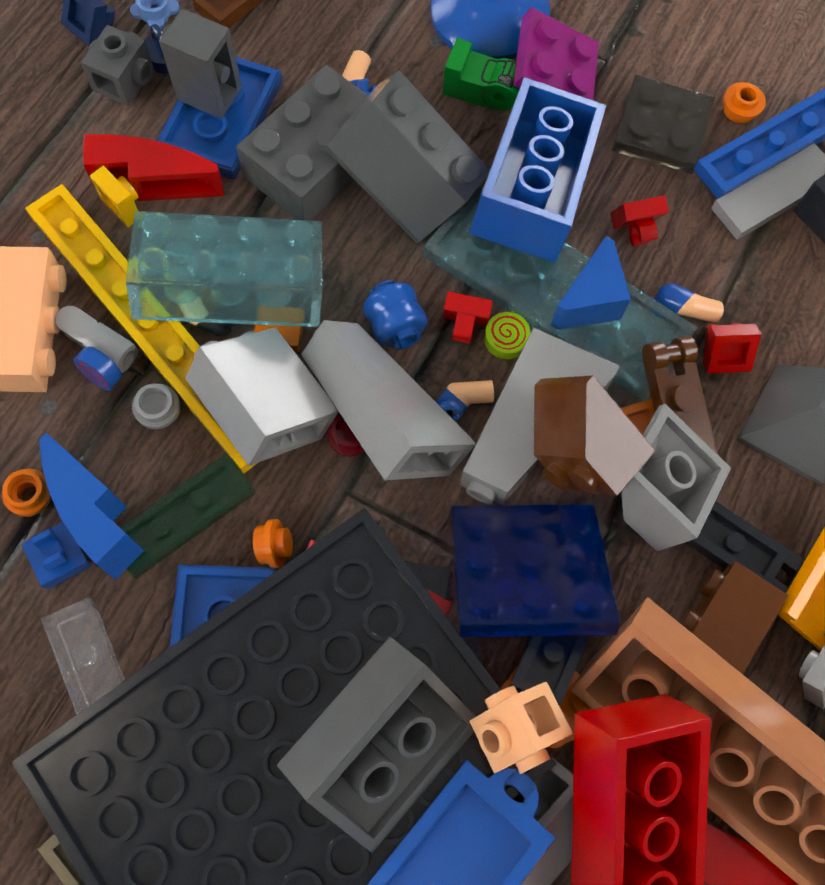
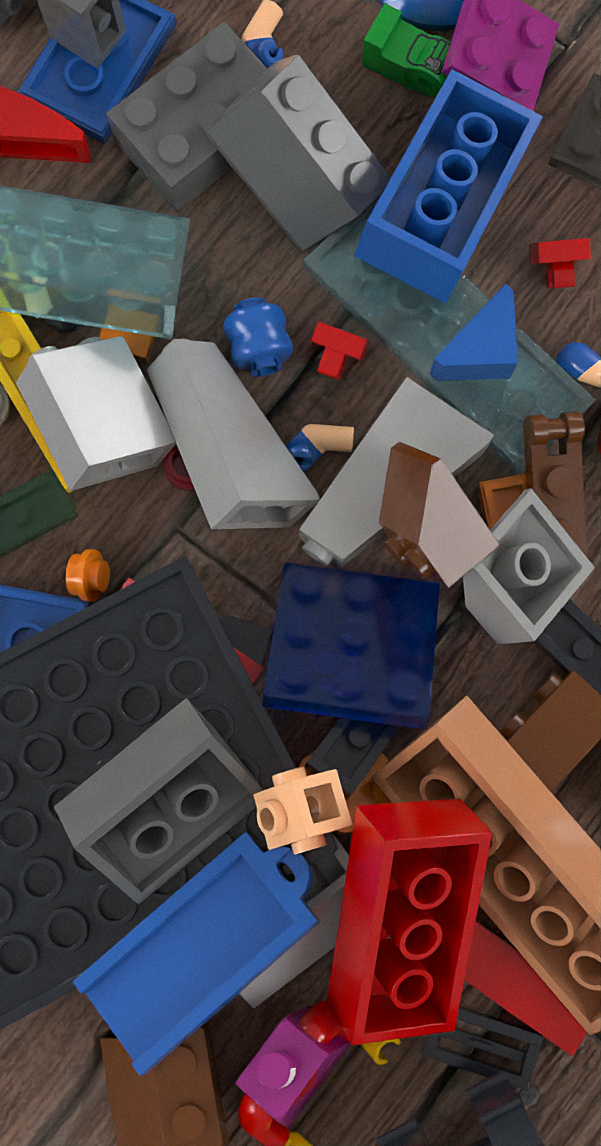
camera: 15 degrees right, 10 degrees up
lime tile [484,312,531,359] -> none

